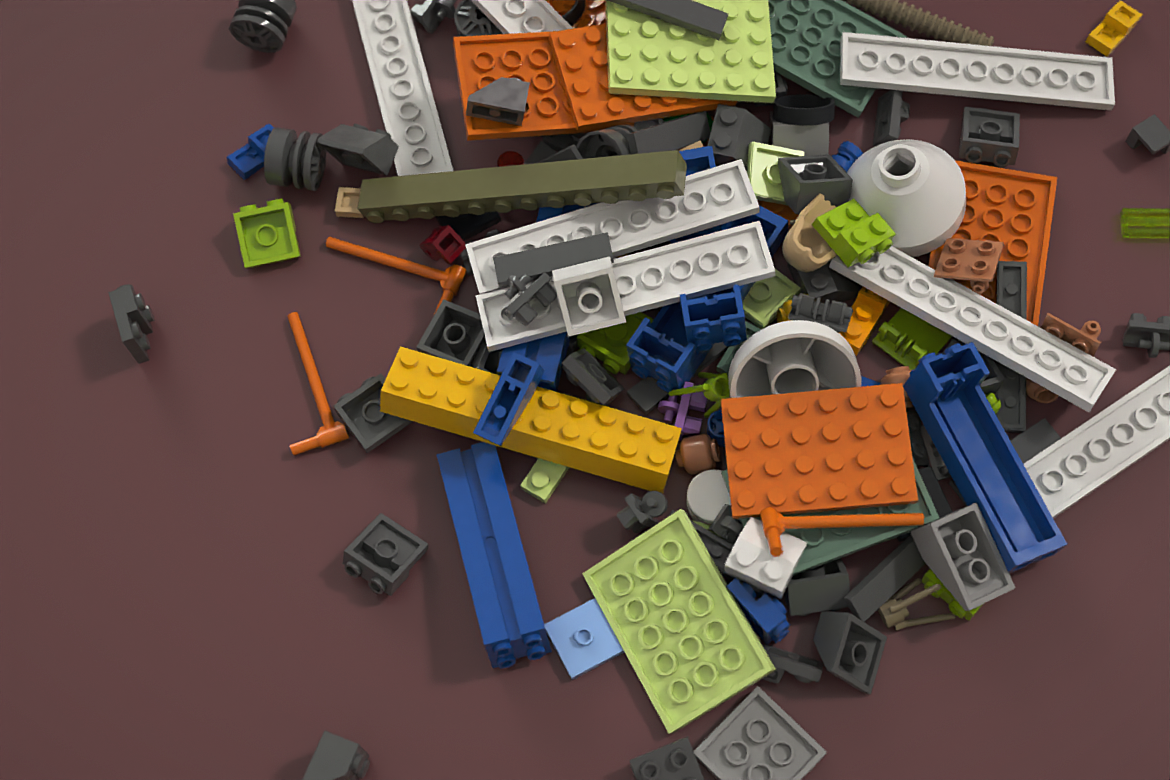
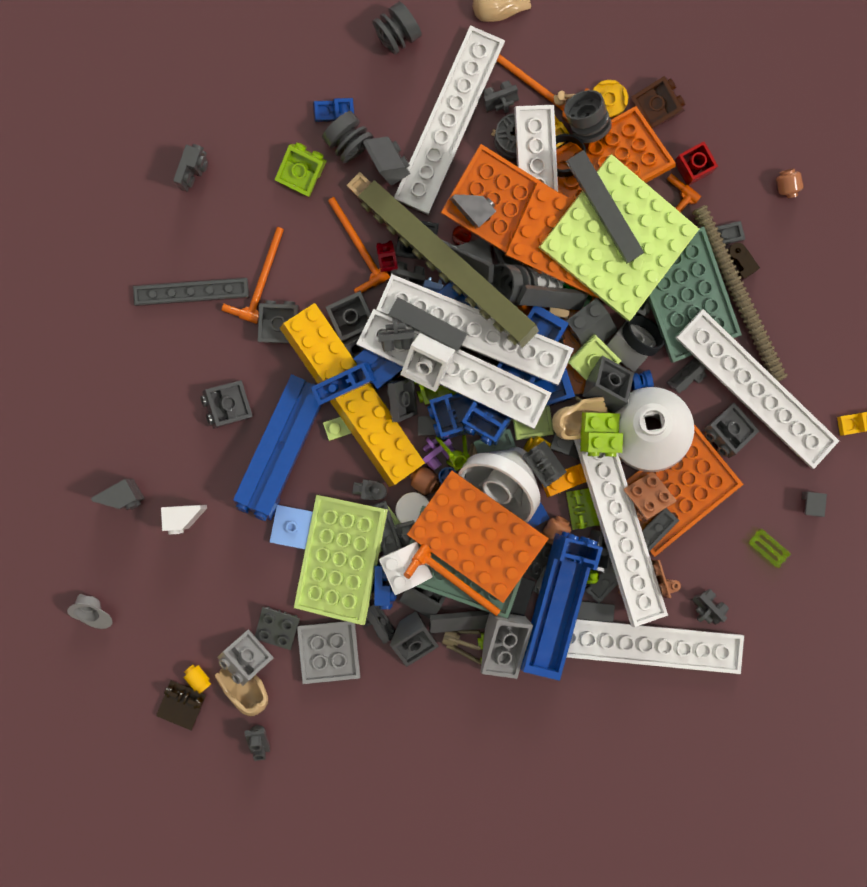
camera: 30 degrees right, 20 degrees up
none -> dark grey tile [133,278,249,306]
none -> white slope [161,505,207,534]

